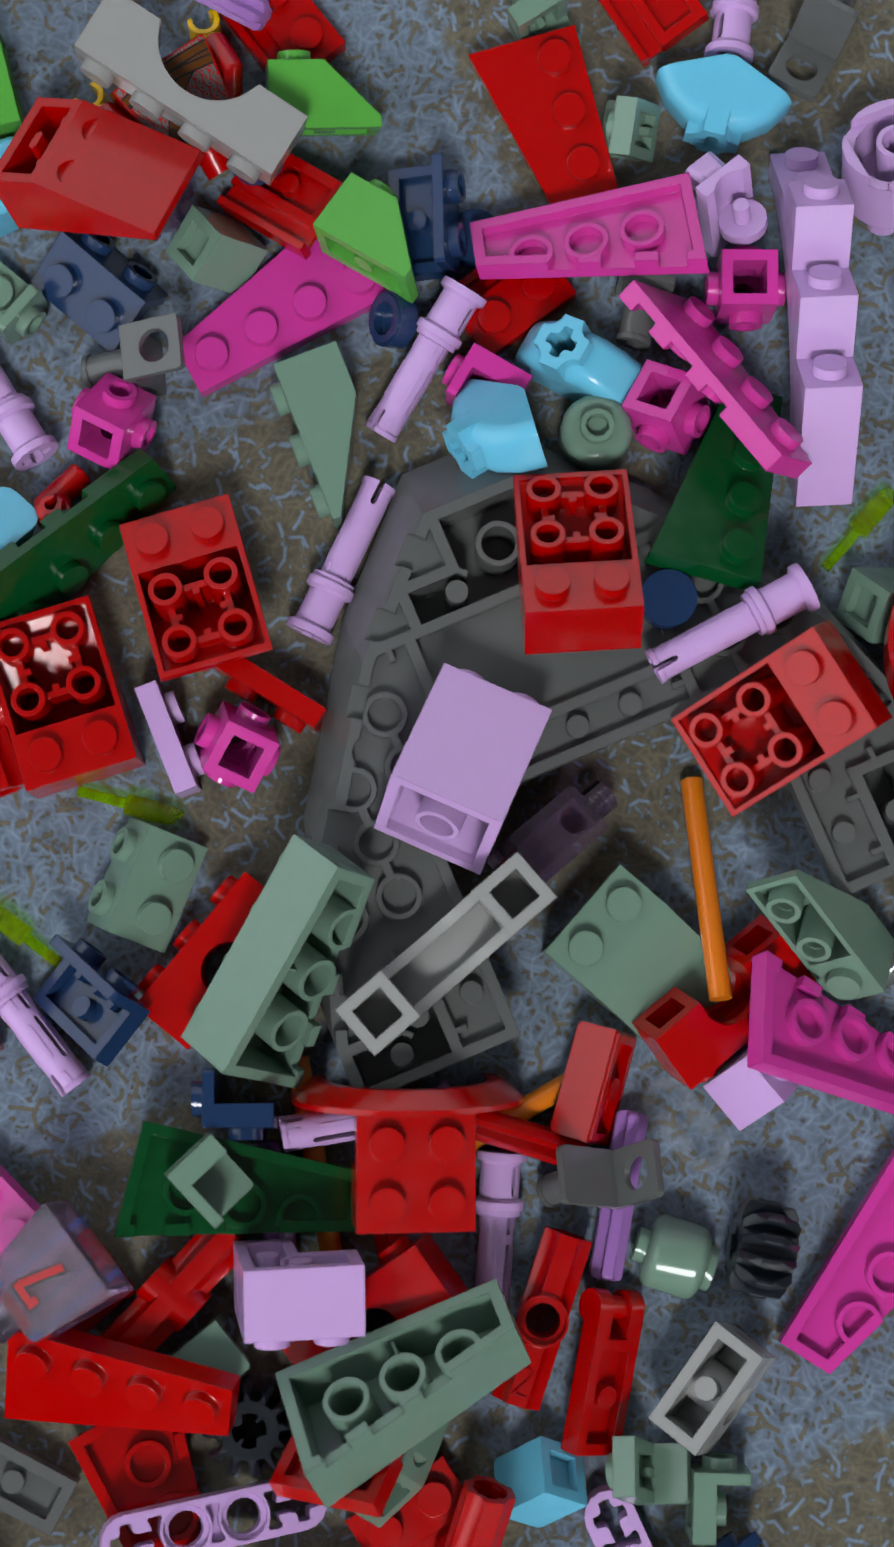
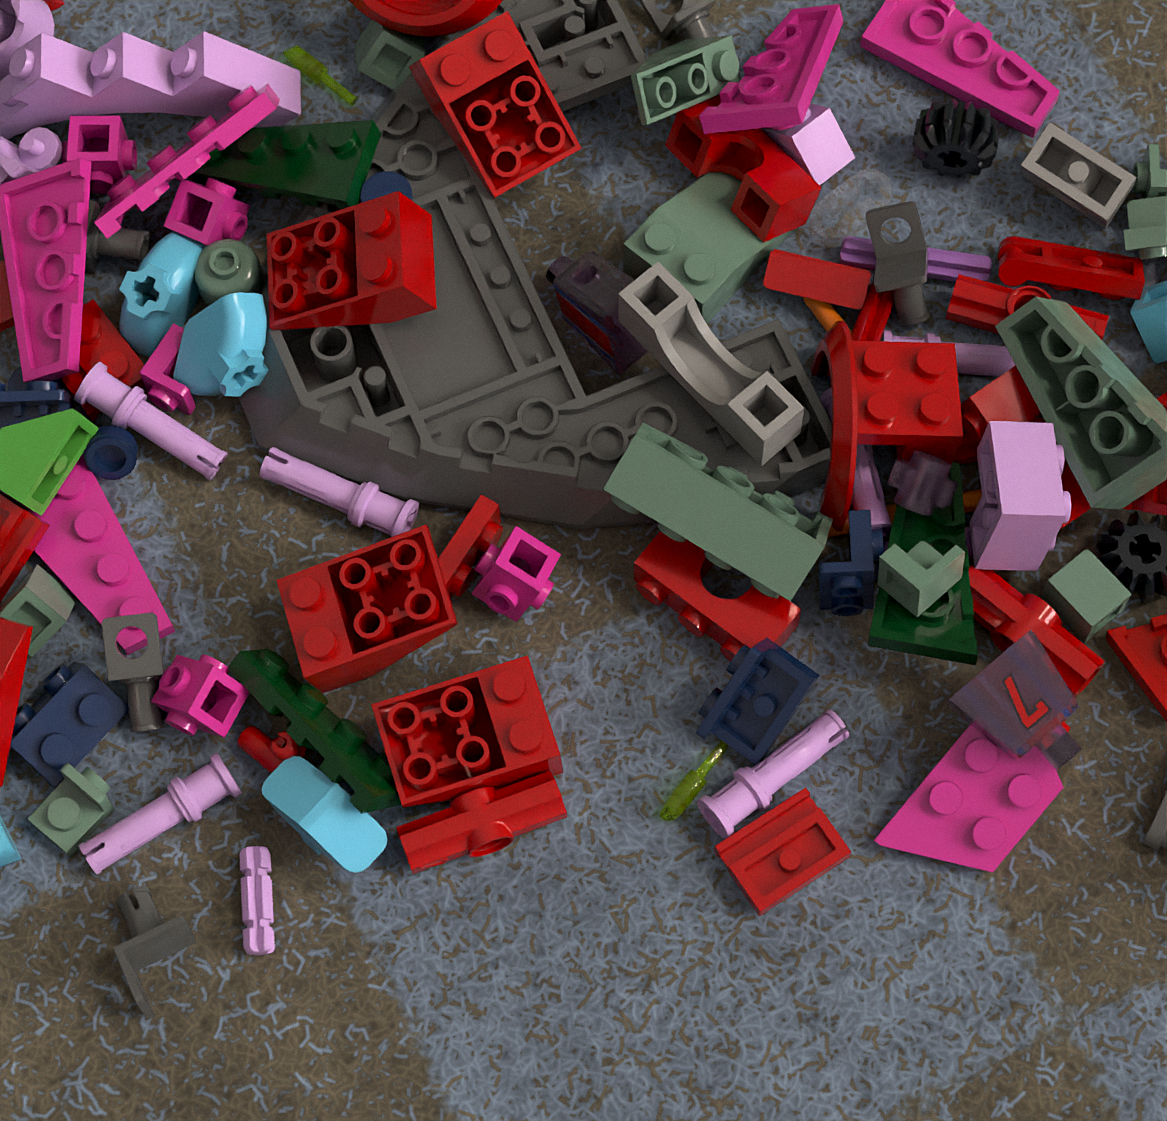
camera: 85 degrees left, 15 degrees down
red wing [4,1315,240,1436] -> none
clear neon green piece [76,786,184,825] -> none
sand green bracket [87,818,208,953] -> none
lavender plate [134,680,205,799] -> none
sand green slope [268,341,358,530] -> none
lavender slope [374,663,552,875] -> none
sand green head [630,1214,720,1299] -> none
lavender pin [645,563,820,684] -> none
orange bar [680,777,732,1002] -> none
none -> clear purple gear [887,450,959,516]

